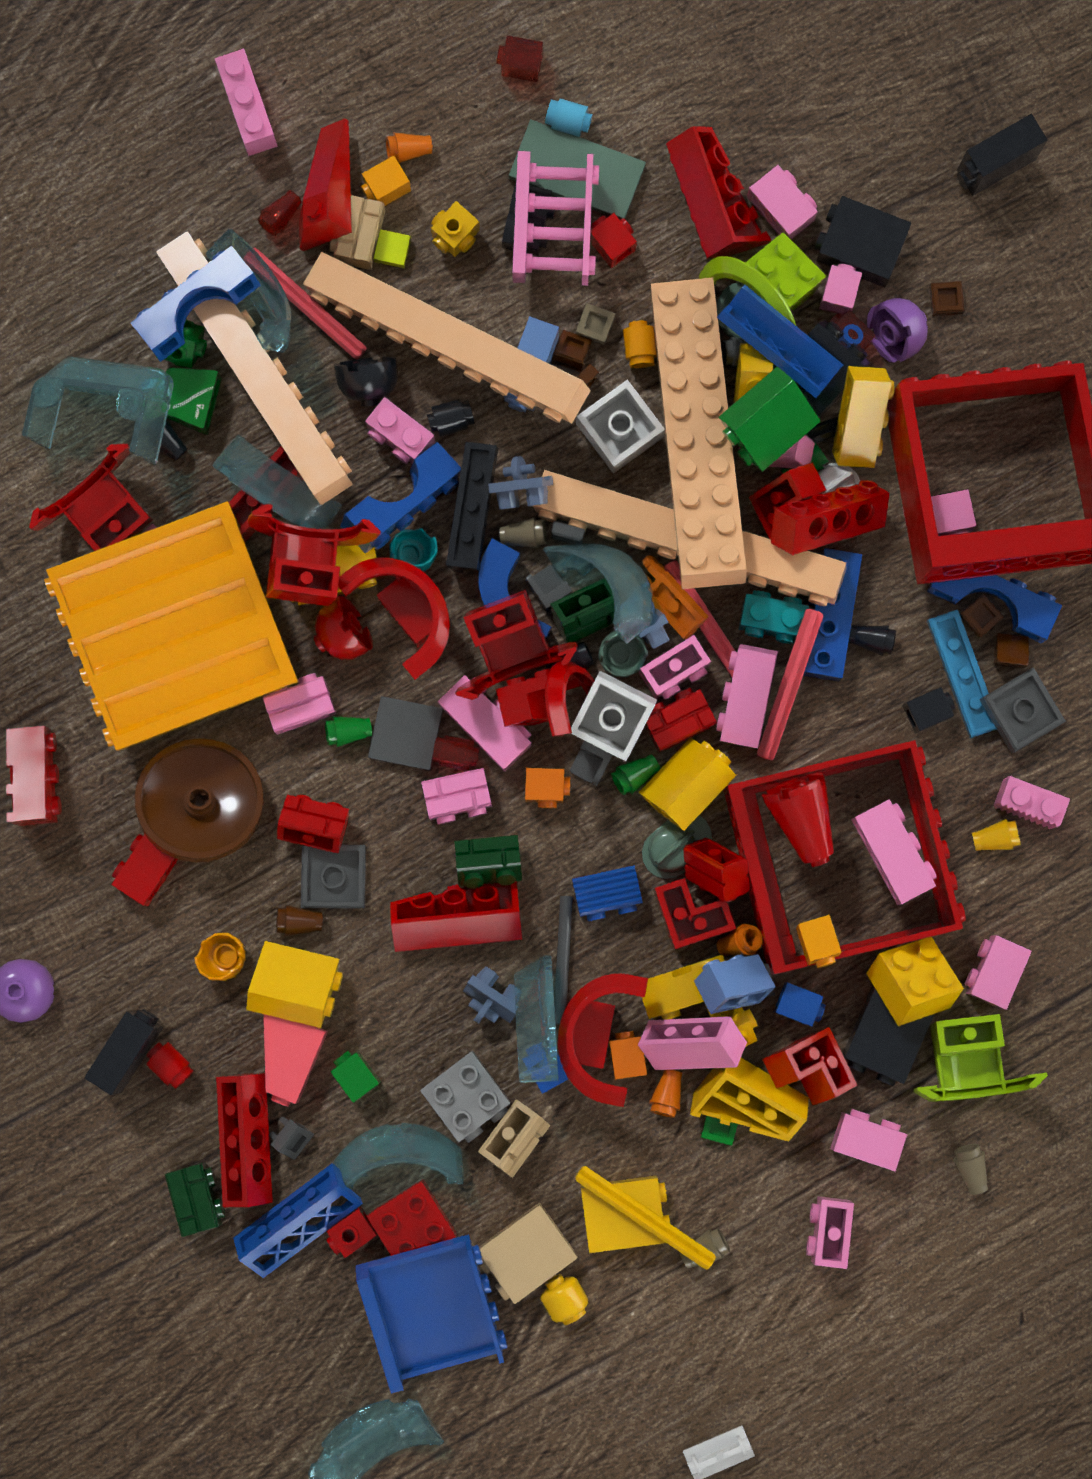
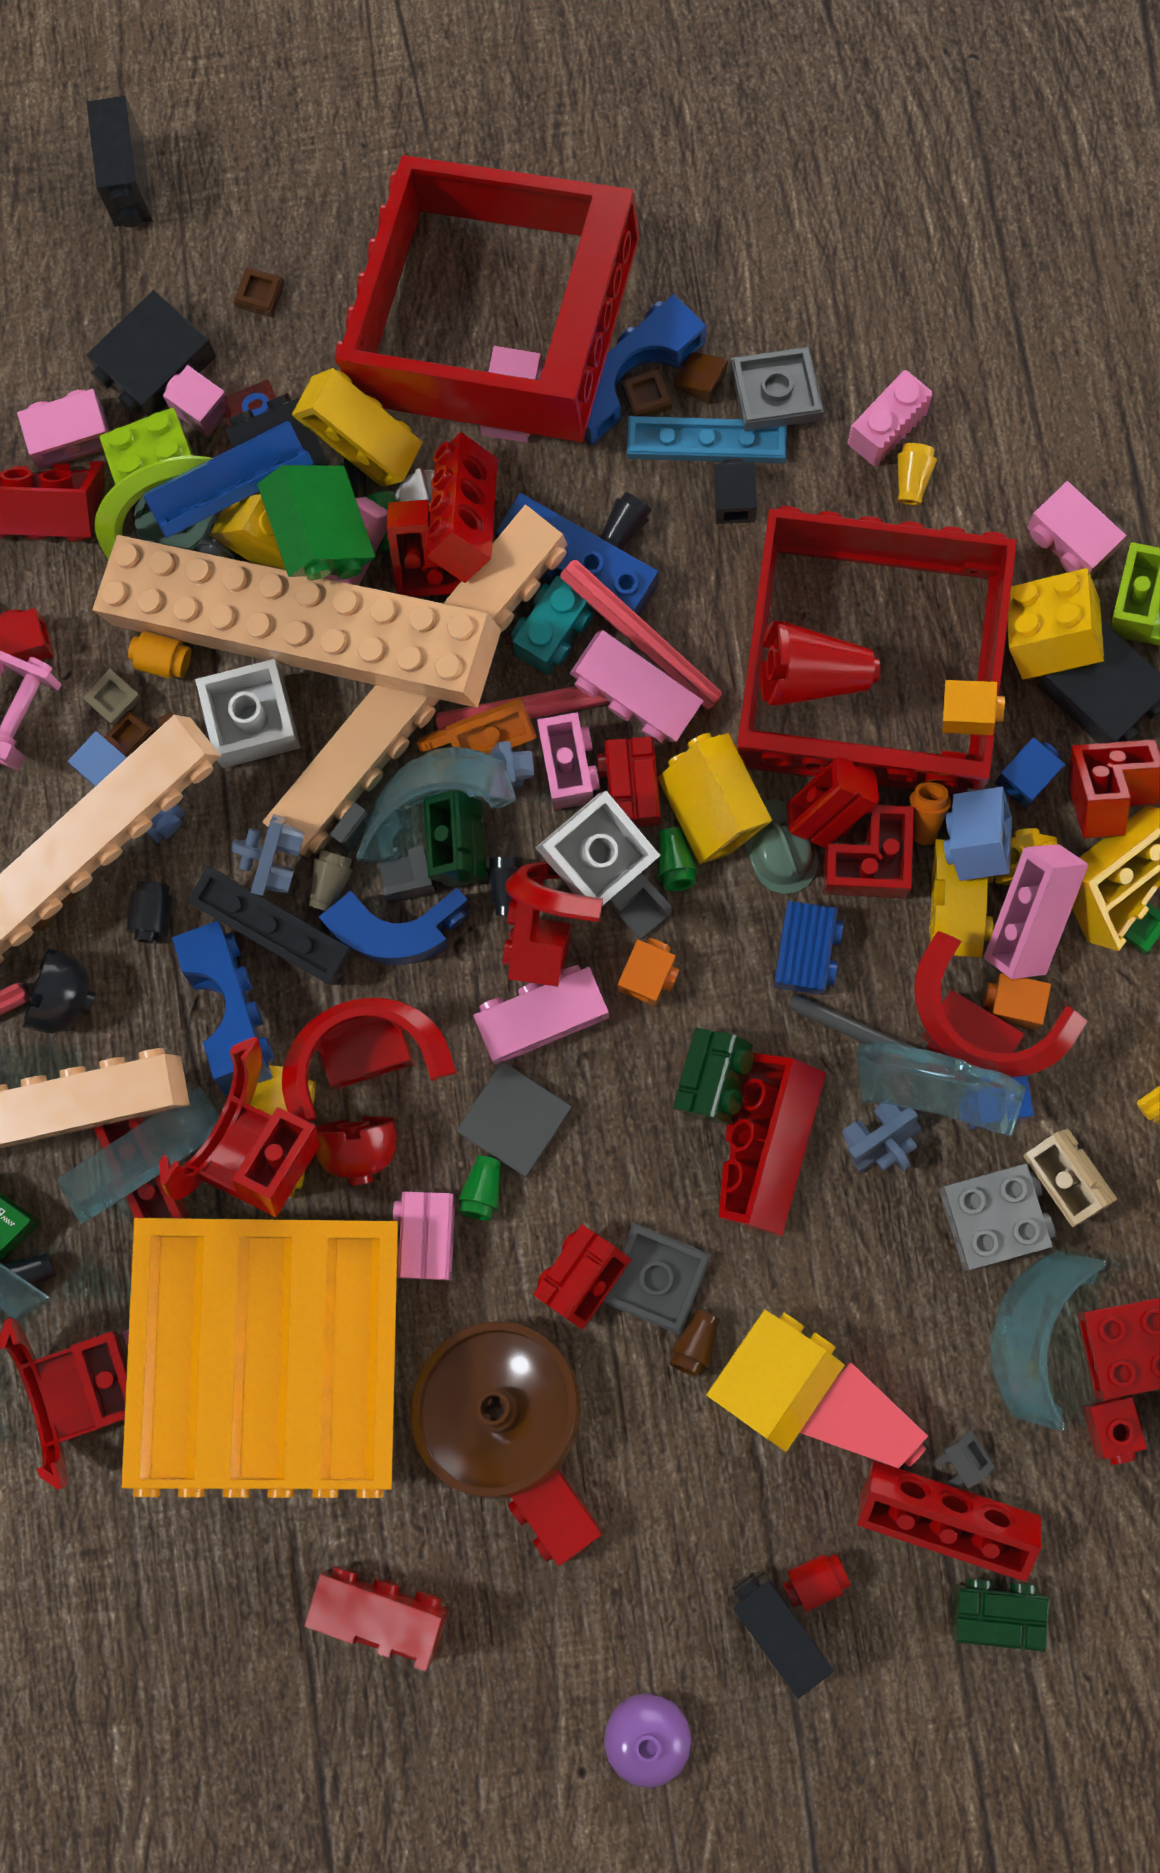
camera: 60 degrees left, 5 degrees down
light orange hair [194,933,246,981] -> none
blue fence [233,1163,363,1278] -> none
green brick [331,1051,381,1103] -> none
bright pink brick [365,397,436,464] -> none
teal hair [389,528,438,572] -> none
bright pink brick [421,768,492,825] -> none
clear red brick [432,735,480,771] -> none
red piece [455,590,578,700] -> none
sand green hair [598,629,648,678] -> none
orange cone [649,1070,683,1118] -> none
bright pink brick [851,799,937,905] -> none
medium lavender cylinder [867,298,928,363] -> none

